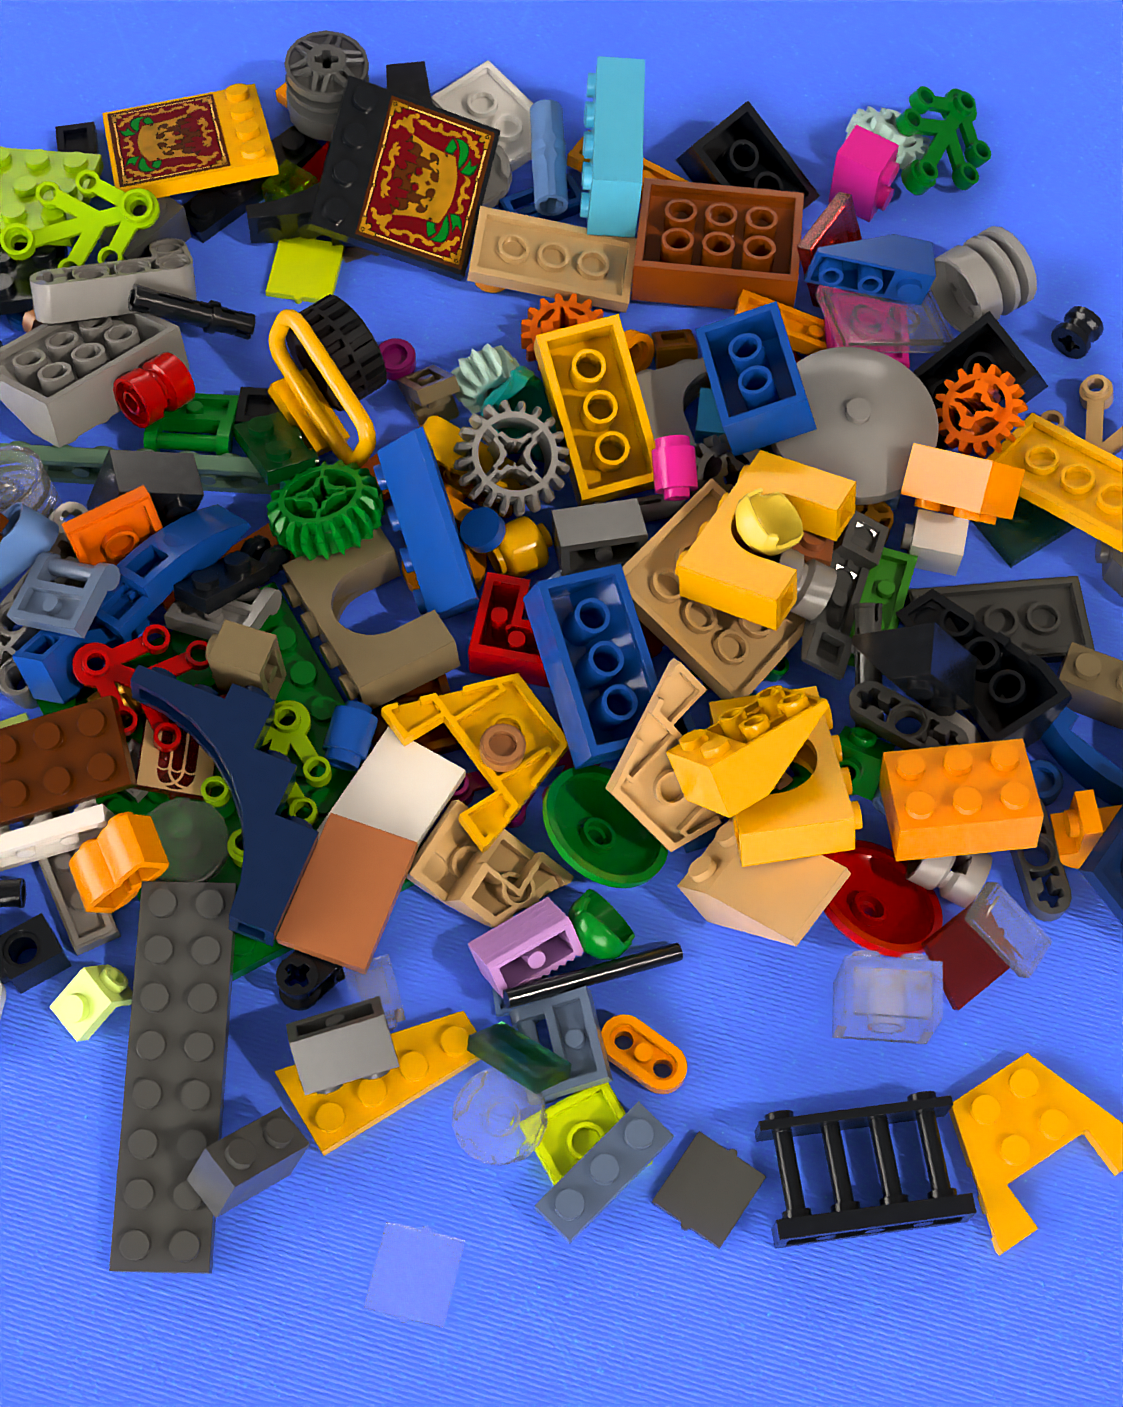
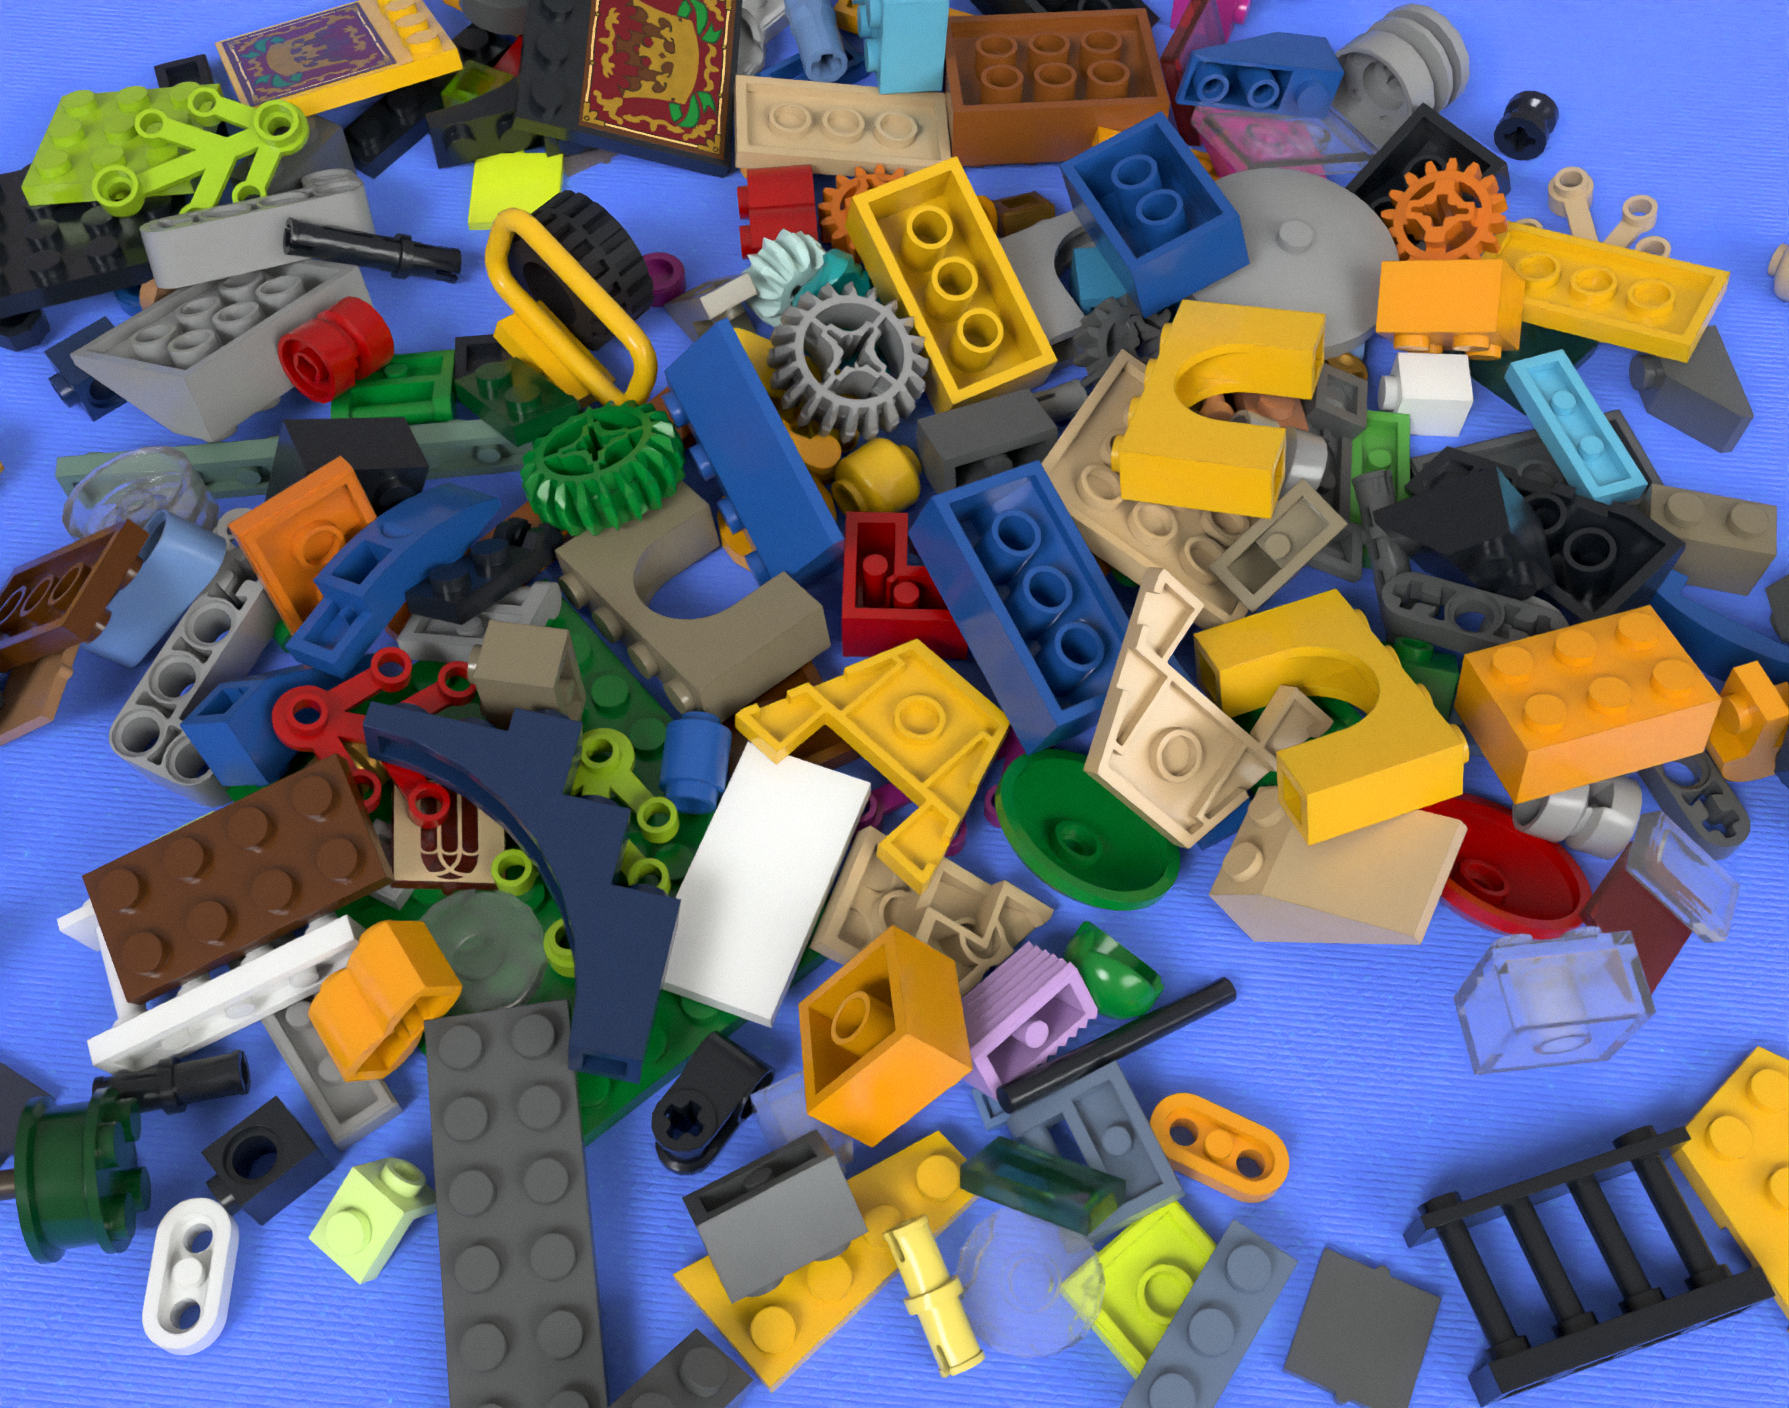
camera: 10 degrees left, 5 degrees down
sand blue plate [7,552,120,639] -> none
nougat tile [276,812,418,975] -> none
blue tile [460,507,506,553] -> none
medium nougat tile [479,723,526,772] -> none
dark pink brick [651,435,698,501] -> none
yellow slope [666,685,829,818] -> none
light yellow hair [735,488,804,556] -> none
none -> red brick [737,164,818,260]
none -> light orange brick [798,925,973,1148]
none -> light yellow pin [882,1214,986,1378]
none -> dark tan slope [1208,478,1348,613]
none -> medium azure plate [1504,349,1648,506]

